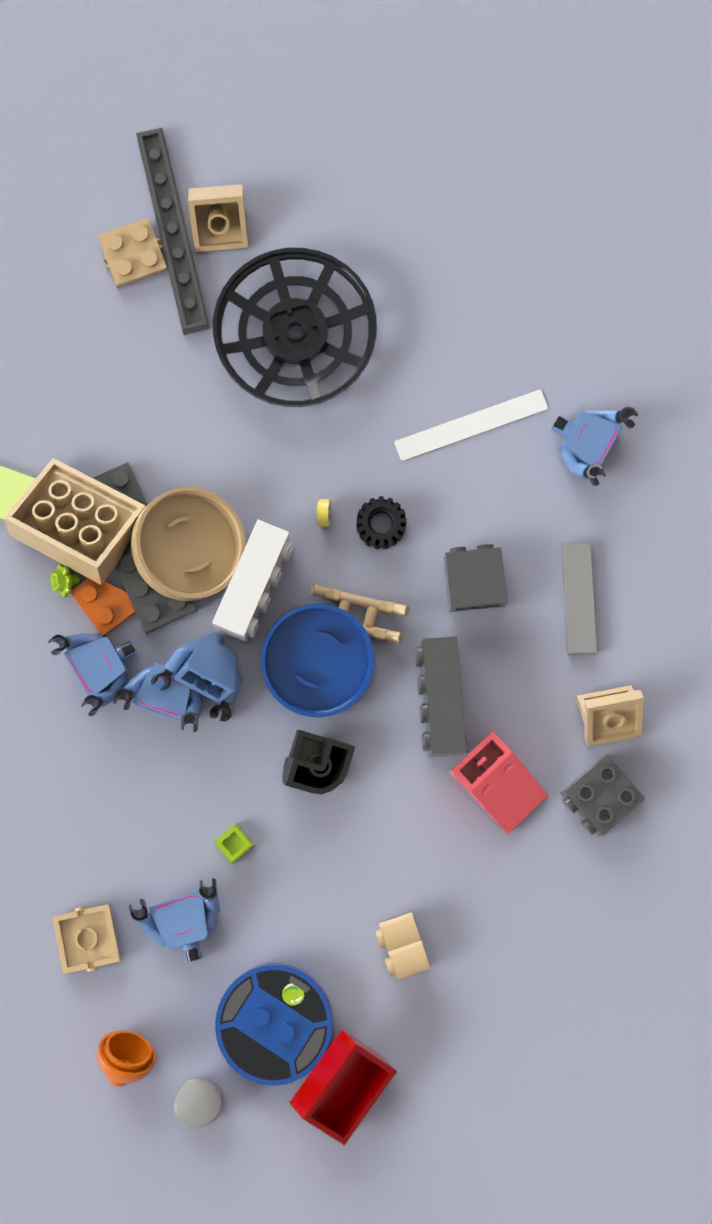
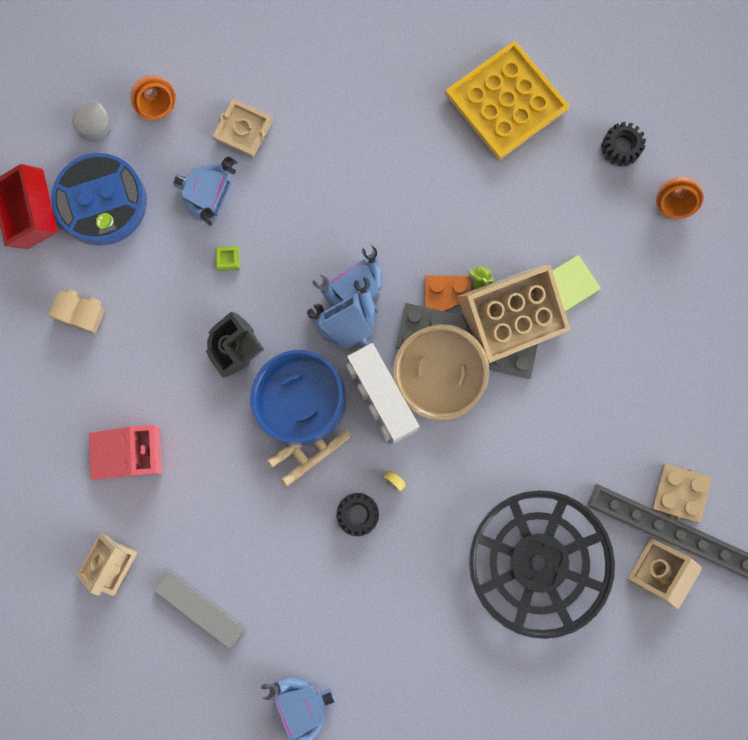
camera: 130 degrees right, 0 degrees up
medium blue torso [48,633,138,717] -> none
white sticker [394,390,548,461] -> none
dark grey brick [415,636,466,757] -> none
dark grey brick [444,544,508,612] -> none
dark grey brick [561,755,646,836] -> none

